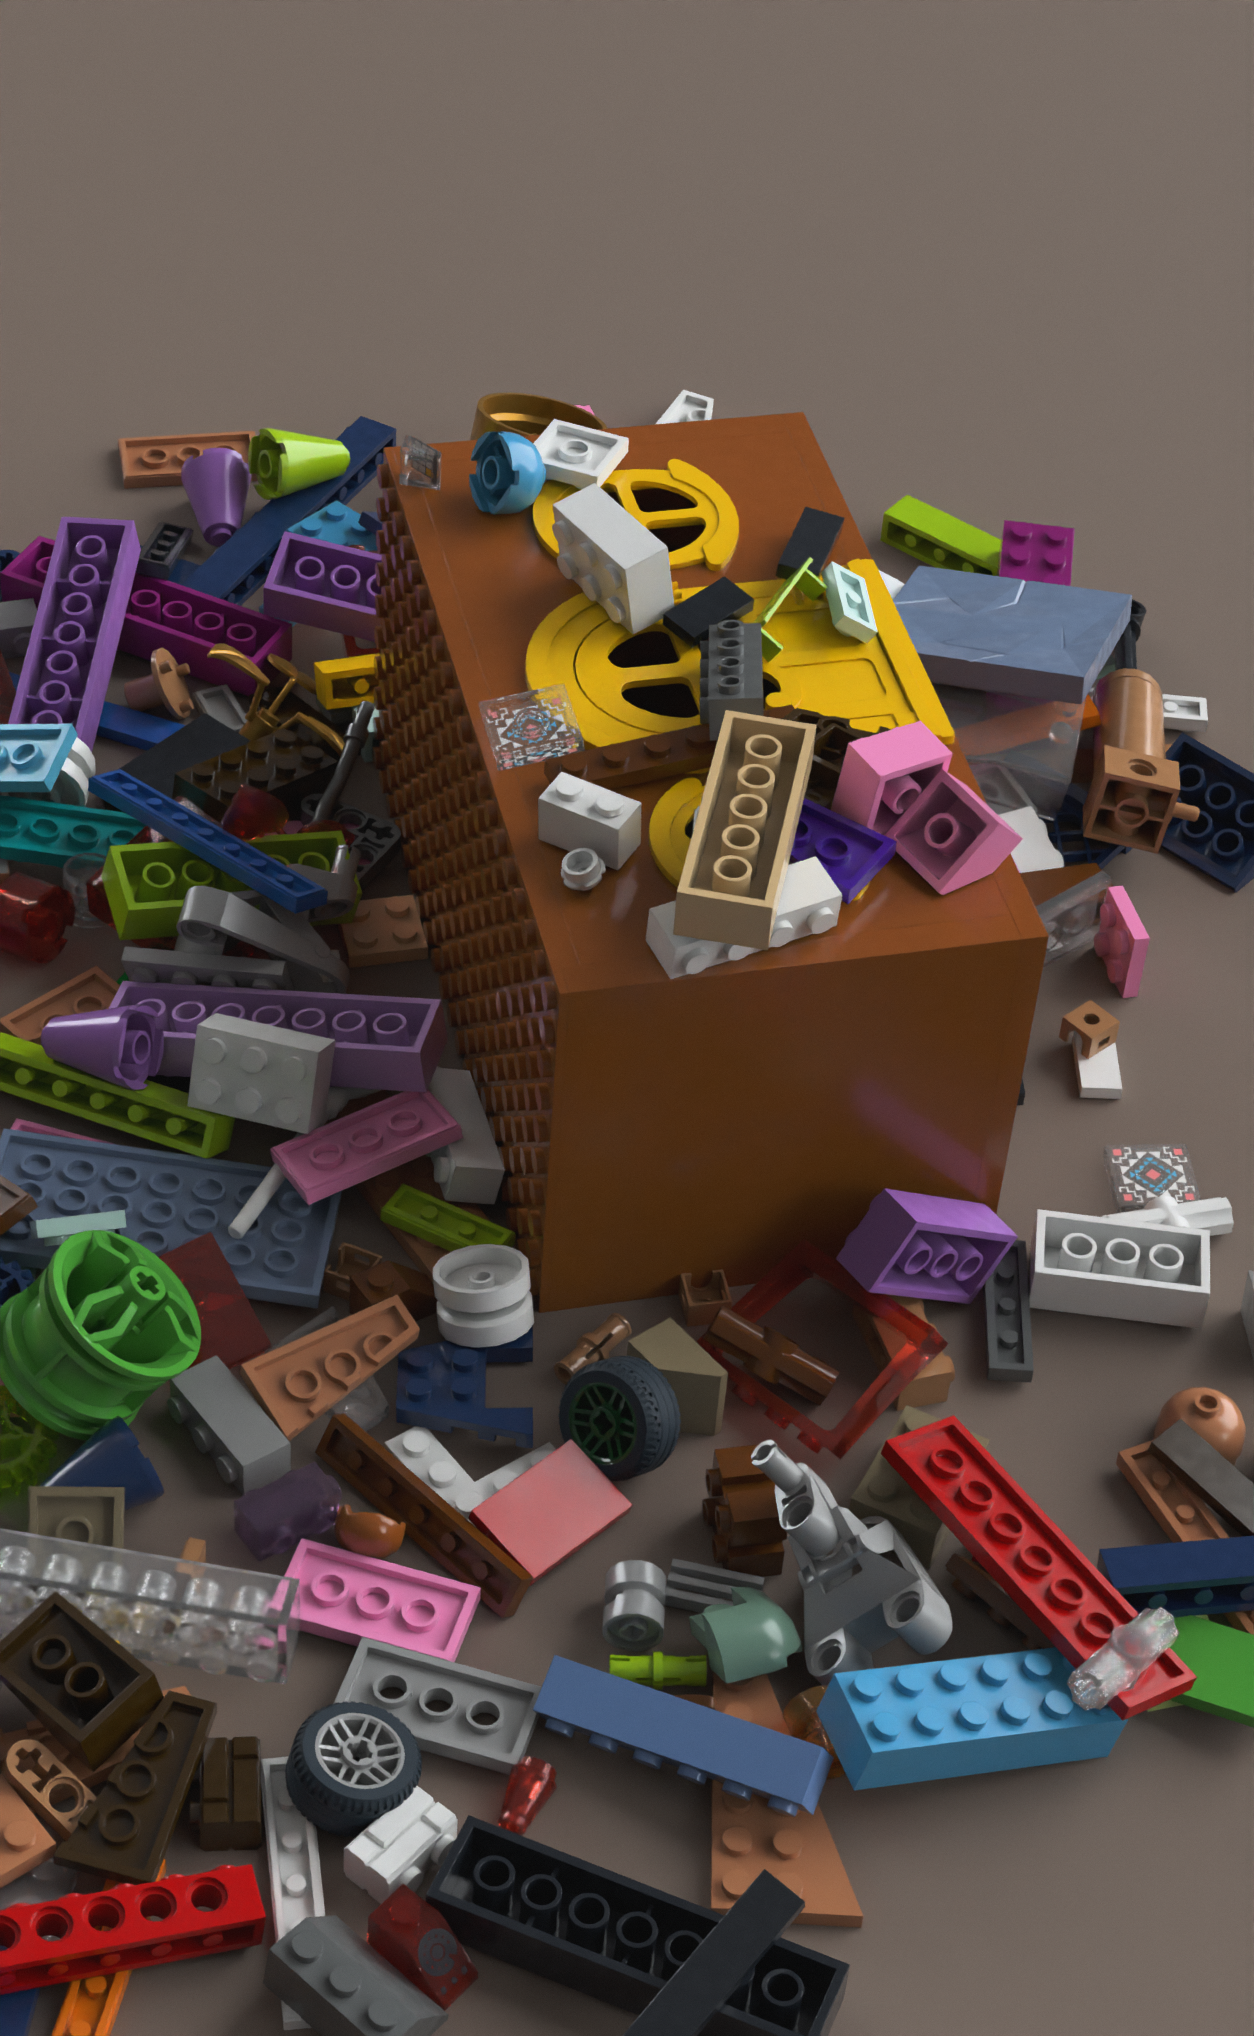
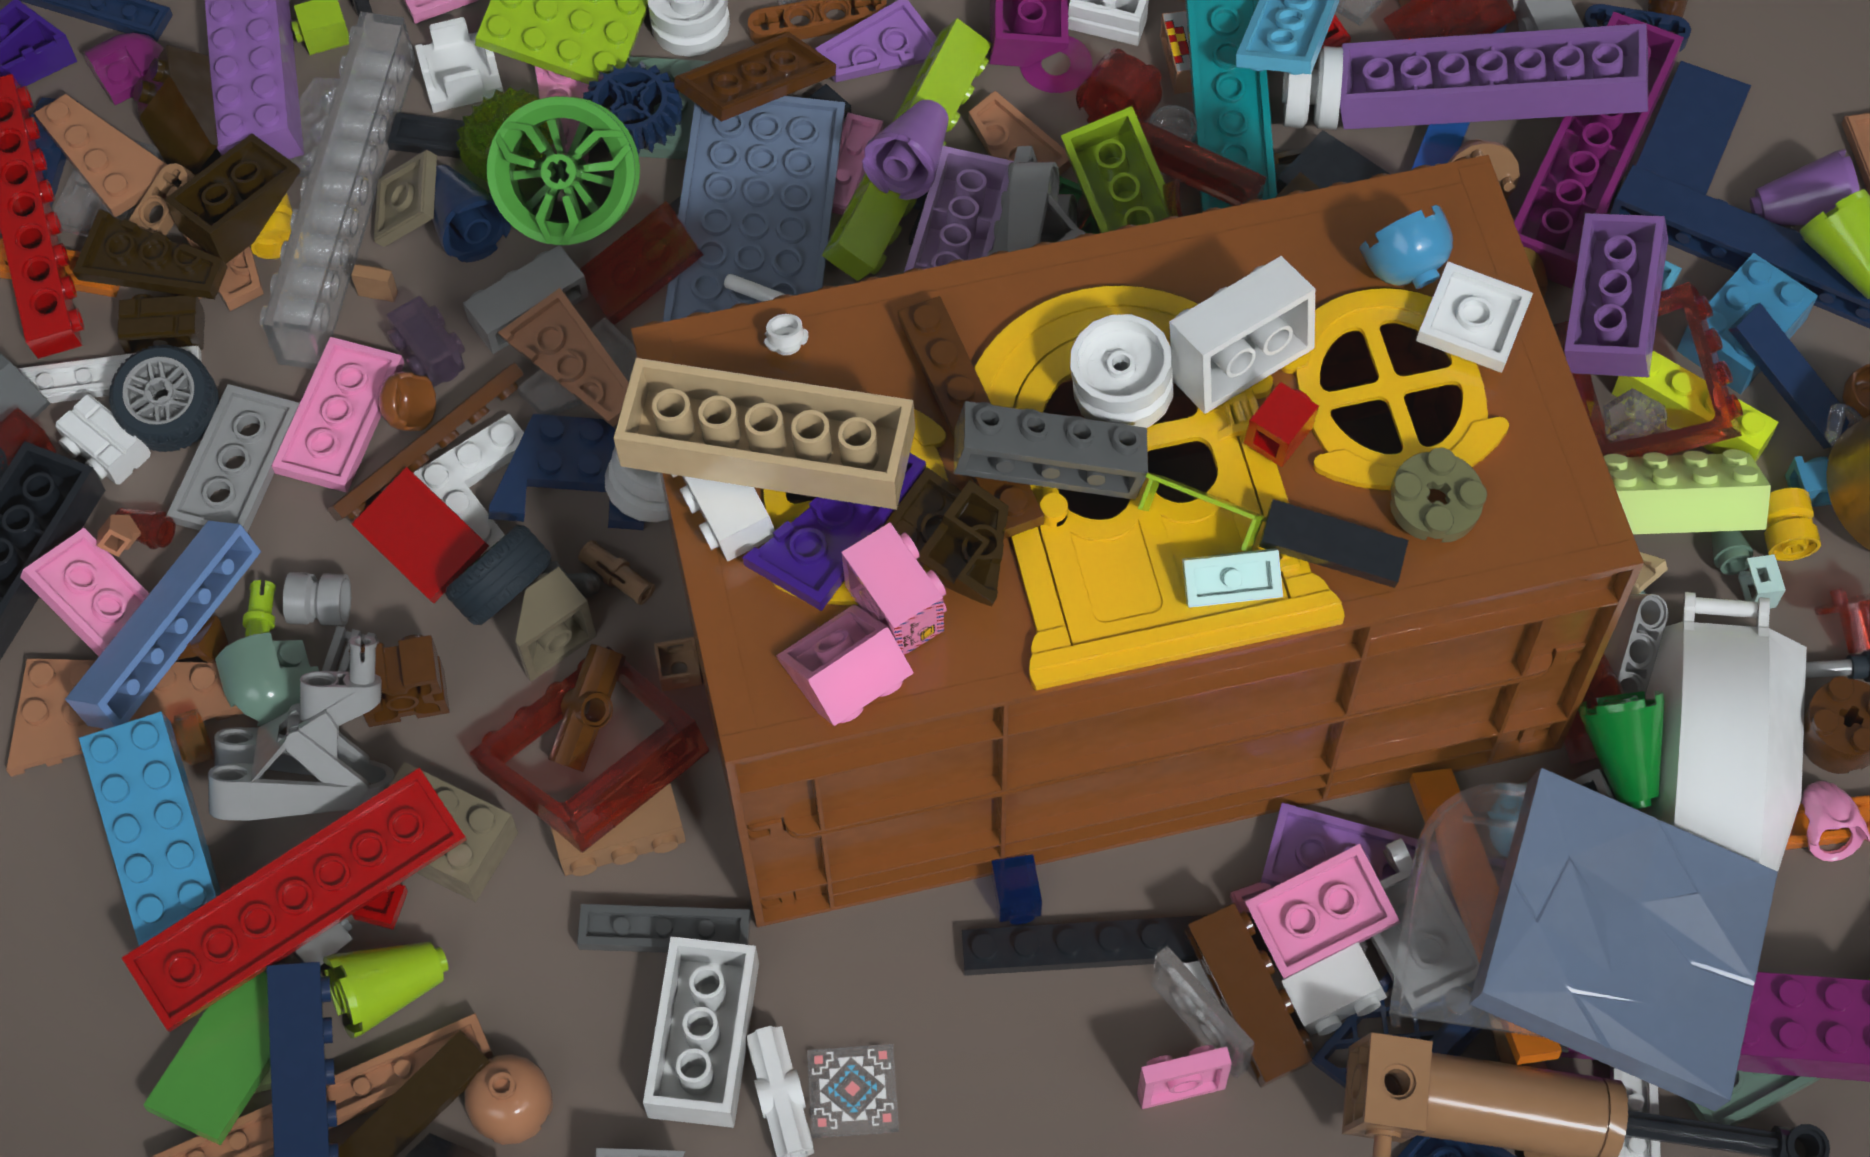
camera: 95 degrees right, 20 degrees up
light aqua plate [30,1210,127,1246] -> none
blue tile [88,769,328,914] -> none
black tile [135,522,194,580] -> none
white brick [187,1013,336,1134] -> none
clear slope [399,435,442,490] -> none
clear tile [478,684,585,771] -> none
white brick [538,772,642,870] -> none
black tile [662,576,754,648] -> none
medium lavender brick [836,1188,1018,1304] -> none
medium nougat piece [1059,999,1120,1059] -> none
clear piece [1067,1607,1180,1710] -> none
white tile [1072,1031,1122,1099] -> none
none -> bright pink plate [20,528,150,656]
none -> nougat piece [96,514,141,557]
none -> lime cone [323,941,449,1038]
none -> white wheel [1070,314,1173,428]
none -> red brick [1243,381,1319,467]
none -> olive plate [1390,447,1487,543]

